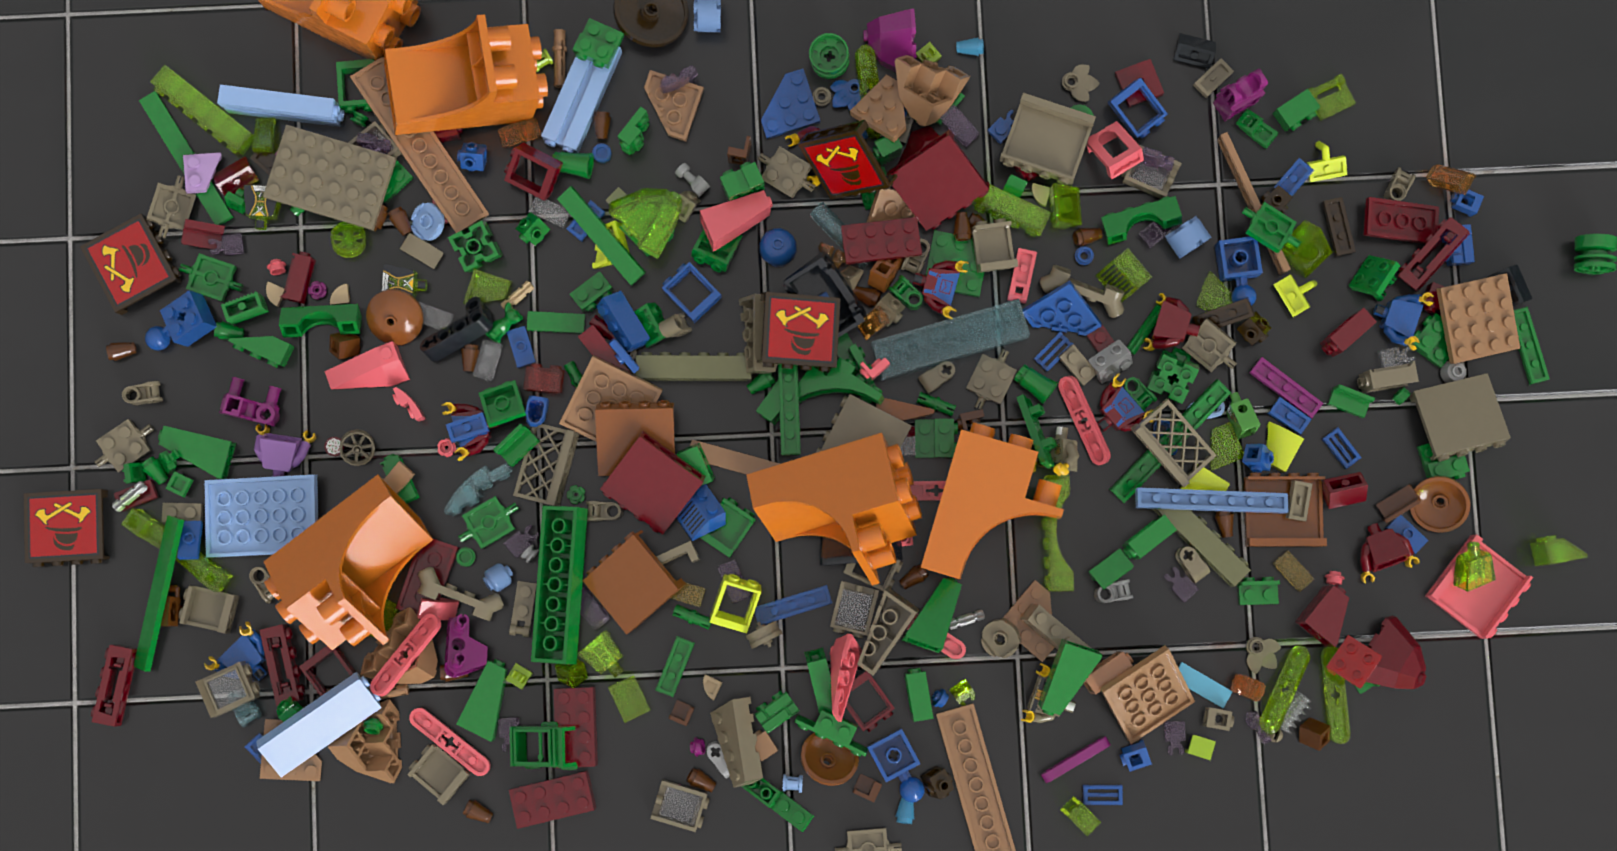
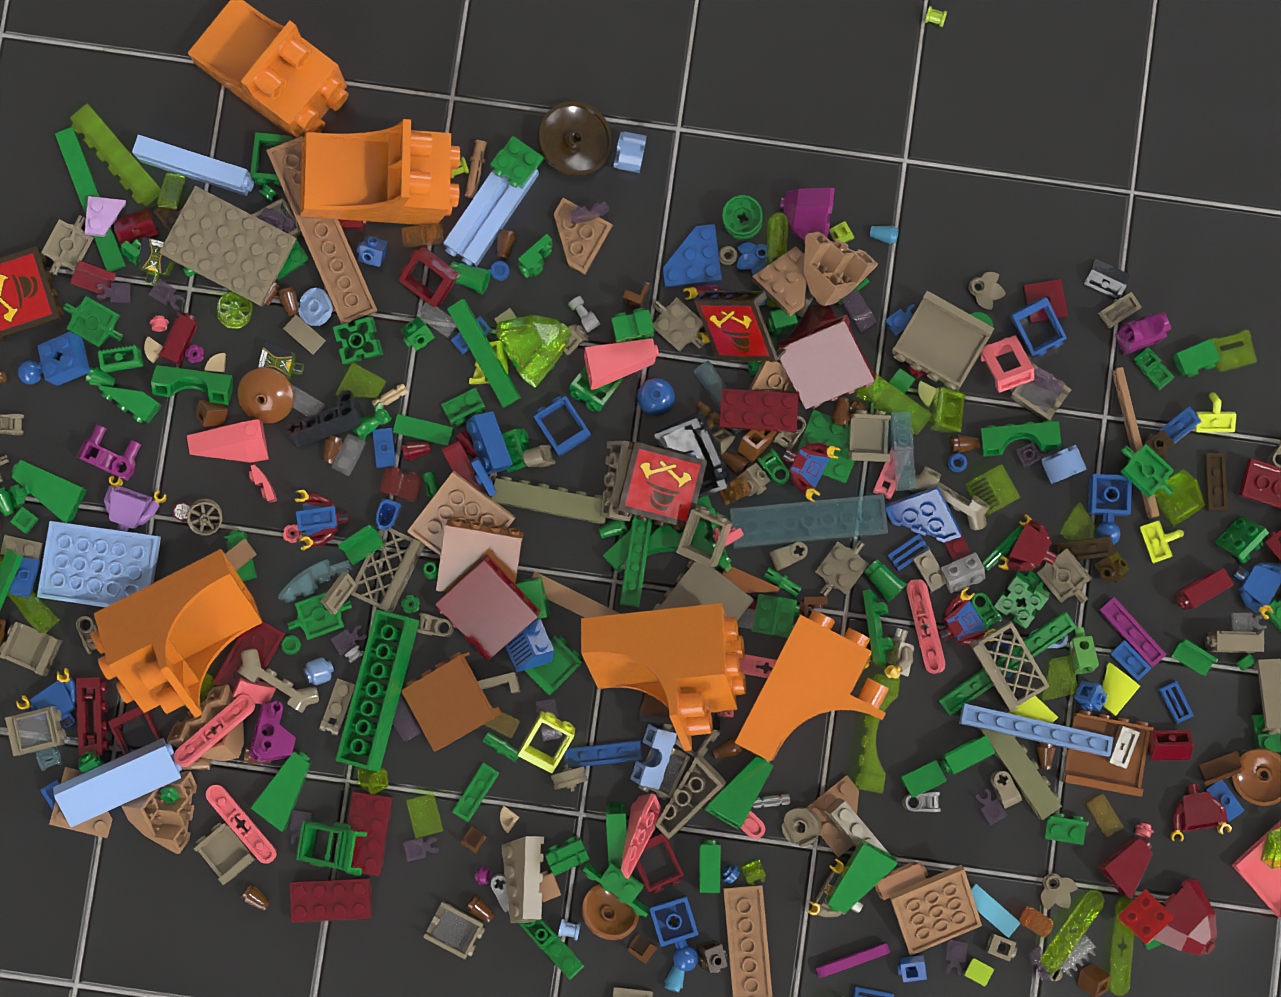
camera: 10 degrees right, 0 degrees up
green plate [479,380,526,428] -> none
lime tile [506,663,533,690] -> none
clear neon green torso [577,630,624,678] -> none
none -> clear purple plate [149,279,186,310]
none -> dark tan plate [321,572,357,614]
none -> dark red cone [401,442,430,461]
none -> clear purple plate [403,837,439,862]
none -> green cone [422,561,440,580]
none -> medium blue arch [631,724,677,789]
none -> dark tan window [676,506,733,568]
none -> clear light blue slope [891,411,916,491]

